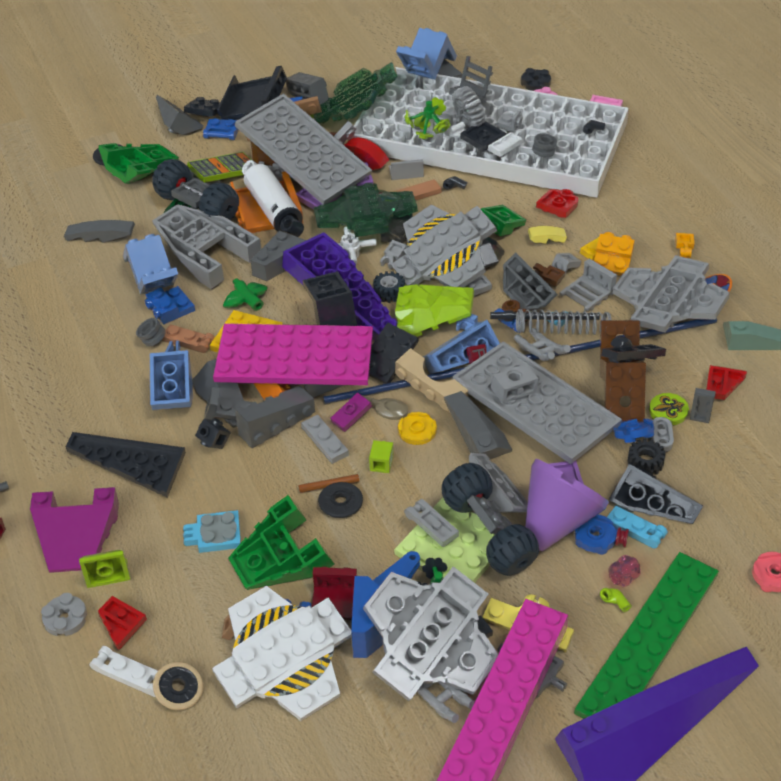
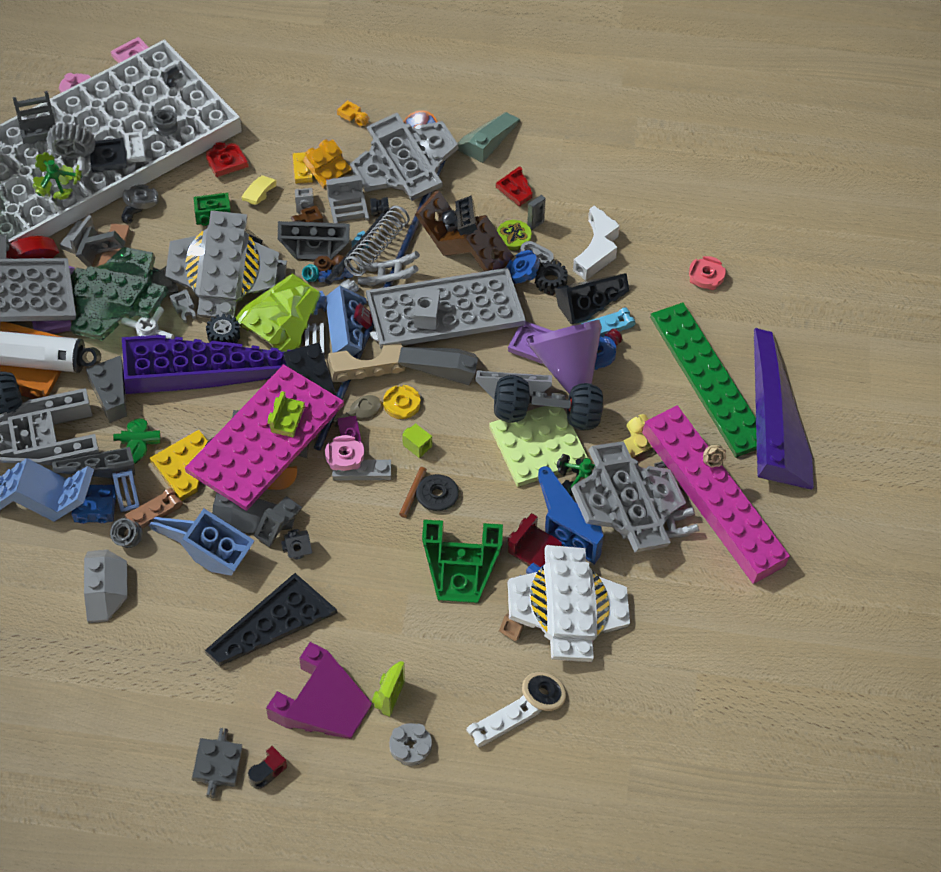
camera: 60 degrees left, 10 degrees up
red wing [98,596,147,650] -> none
piece [183,510,241,553] -> none
dark grey wedge [235,386,315,448] -> none
black bracket [303,272,357,326] -> none
light grey plate [404,499,459,547] -> none
light grey bracket [496,110,522,132] -> none
black plate [521,68,551,91] -> none
lime arm [600,588,632,612] -> none
clear pink piece [609,555,641,587] -> none
none -> dark grey wedge [52,447,135,479]
none -> dark grey bracket [76,227,126,266]
none -> light grey wedge [84,550,127,623]
none -> medium blue tile [112,469,140,512]
none -> flat silver tile [123,184,159,209]
none -> lime bracket [268,391,305,437]
none -> teal plate [302,264,319,282]
none -> white tile [305,323,324,355]
none -> bright pink plate [325,435,364,471]
none -> white plate [340,279,359,293]
none -> black wheel [370,197,389,216]
none -> white arch [573,206,619,281]
none -> tan plate [703,445,727,468]

